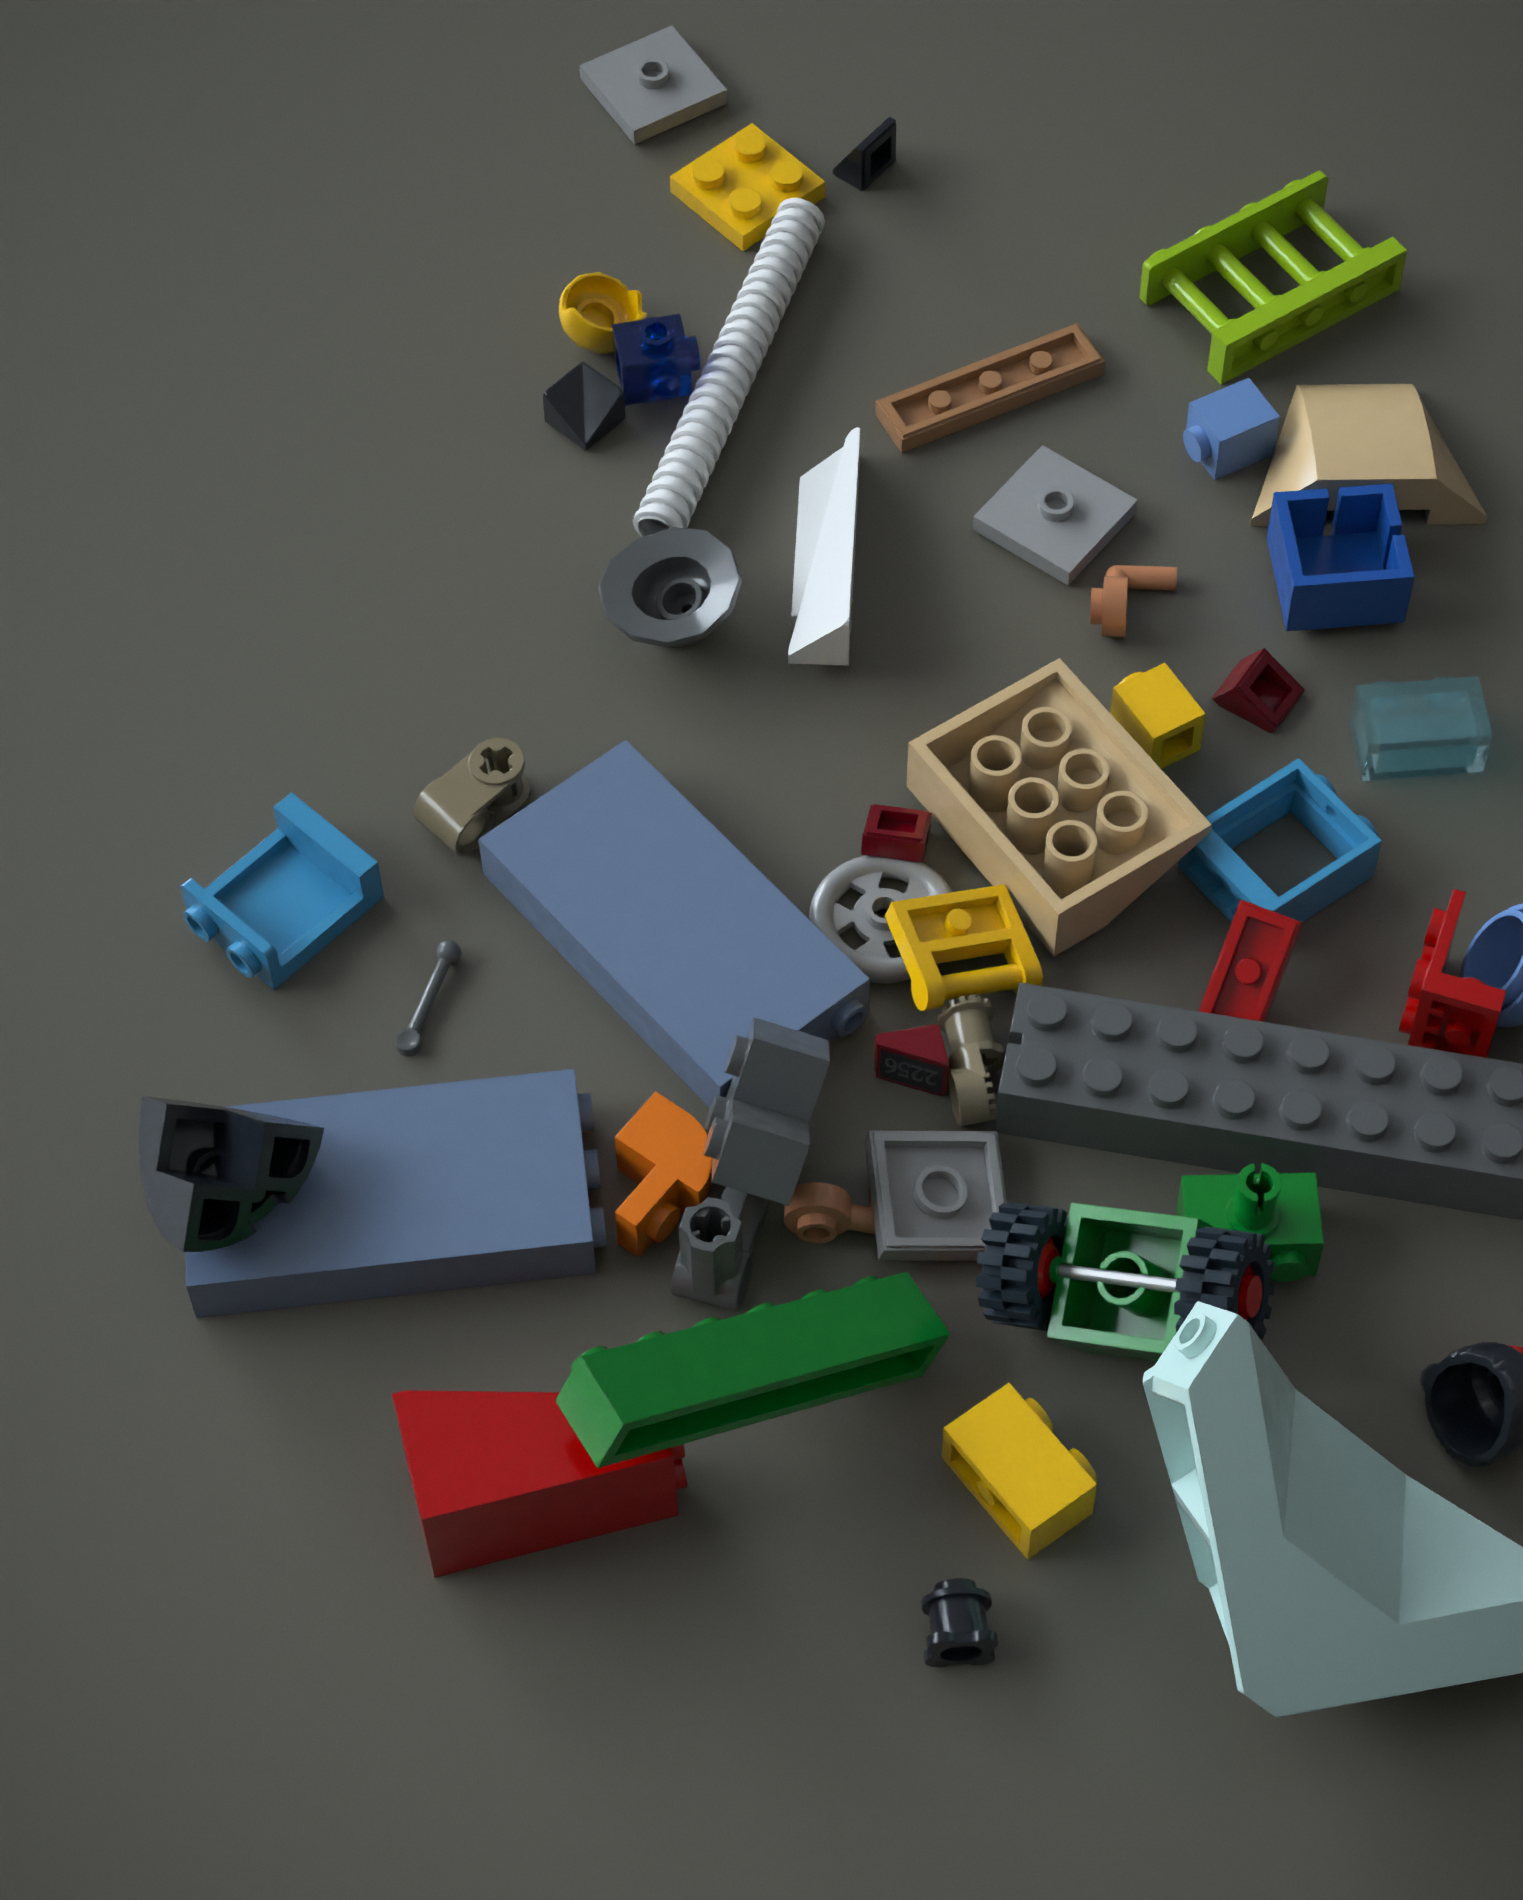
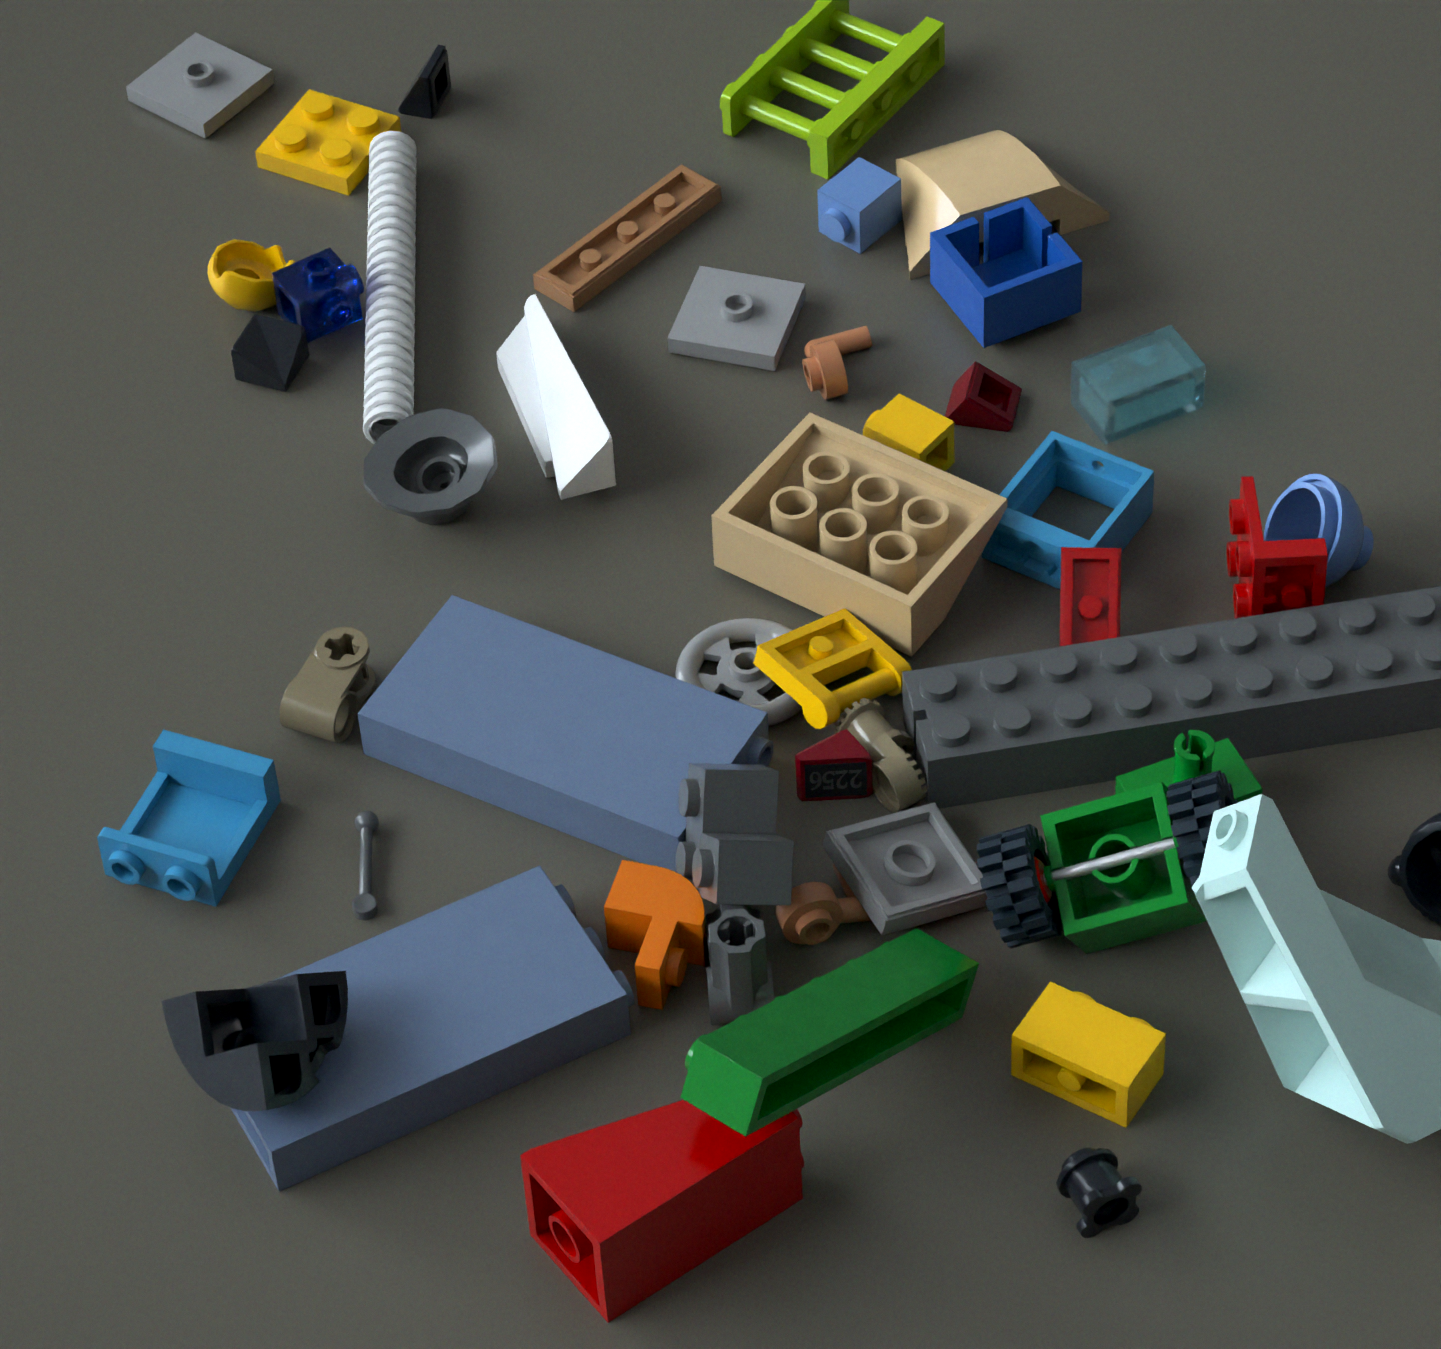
camera: 20 degrees left, 10 degrees down
dark red tile [861,804,932,863] -> none

